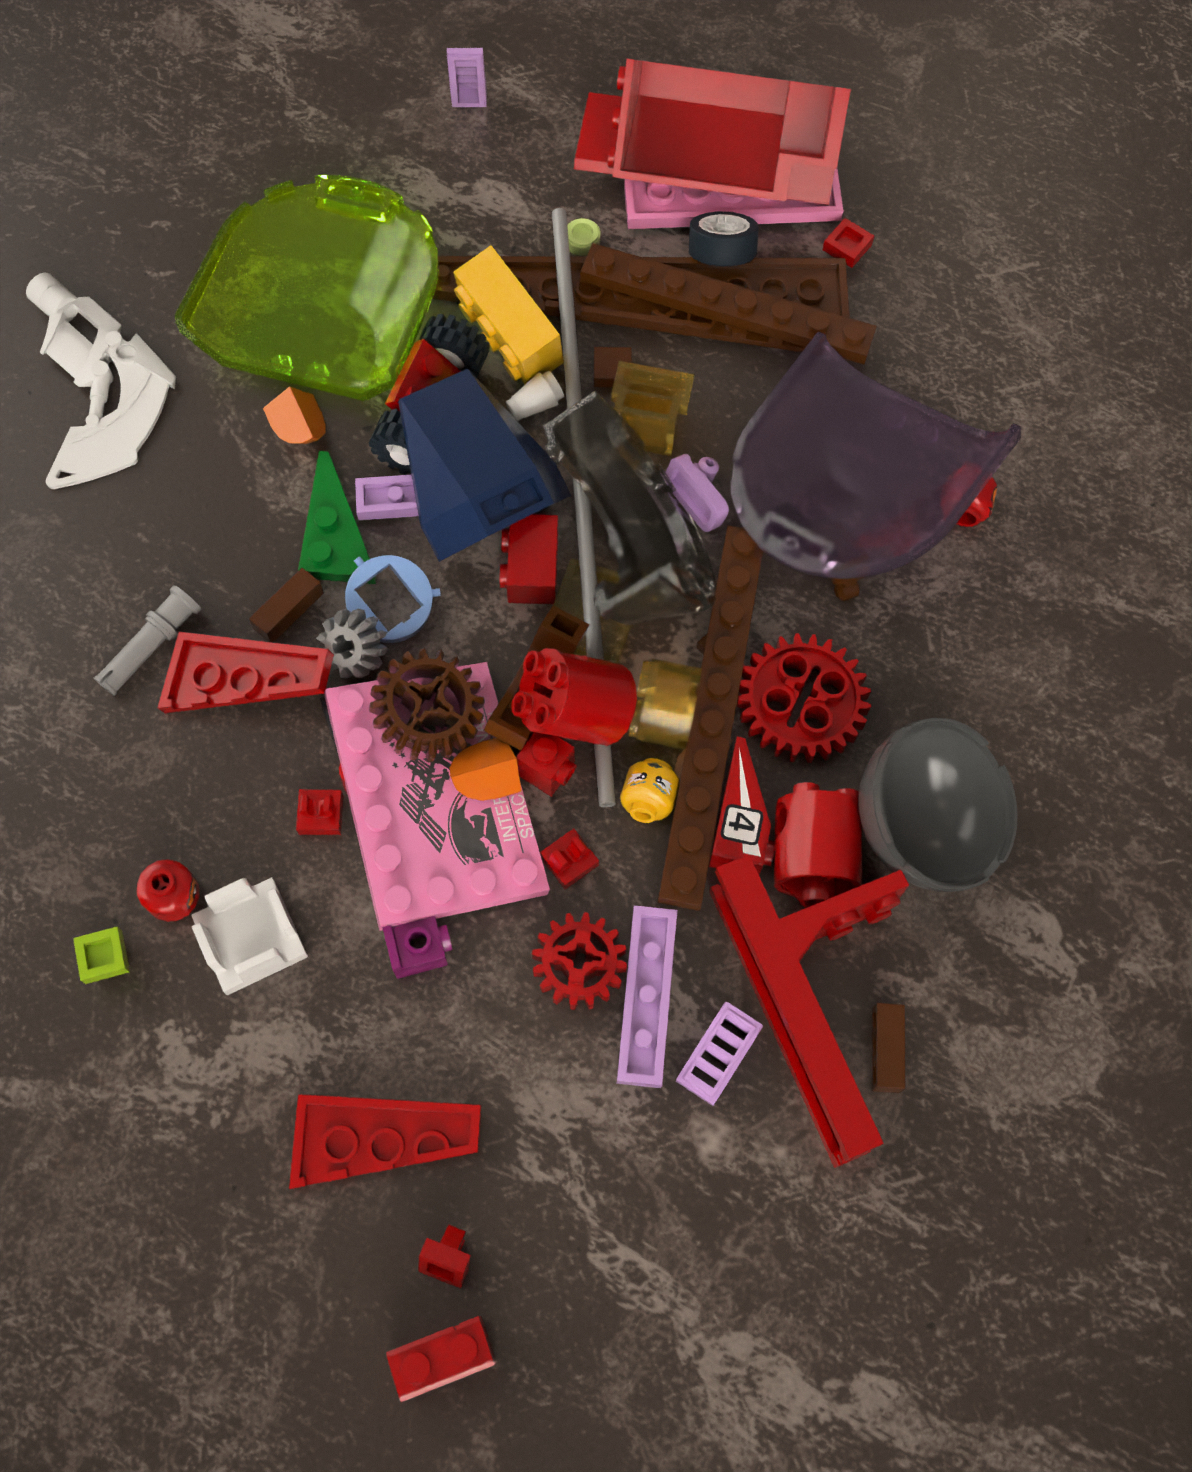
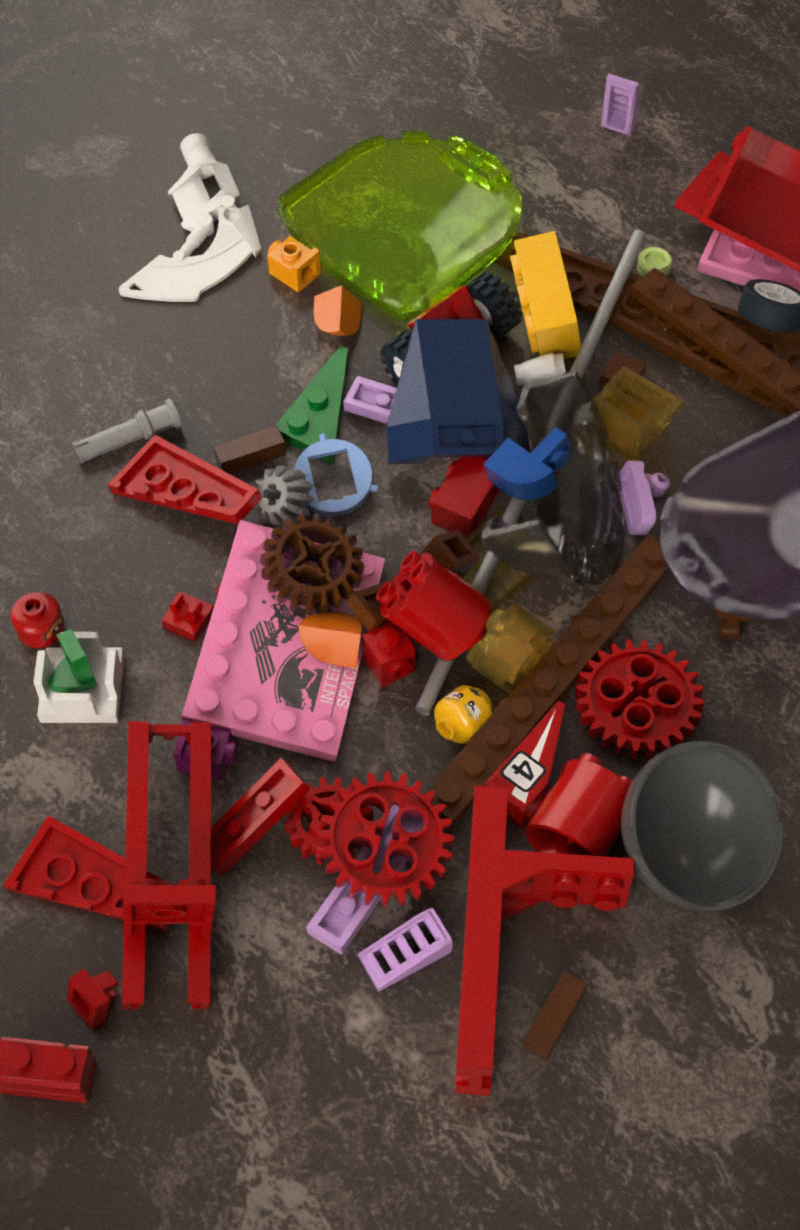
camera: 30 degrees right, 10 degrees down
red tile [540,828,599,890] -> none
none -> green tile [48,629,97,693]
none -> red piece [122,721,216,1010]
none -> red plate [211,758,311,876]
none -> light orange brick [267,236,321,293]
none -> red gear [318,771,454,908]
none -> blue brick [483,427,571,500]

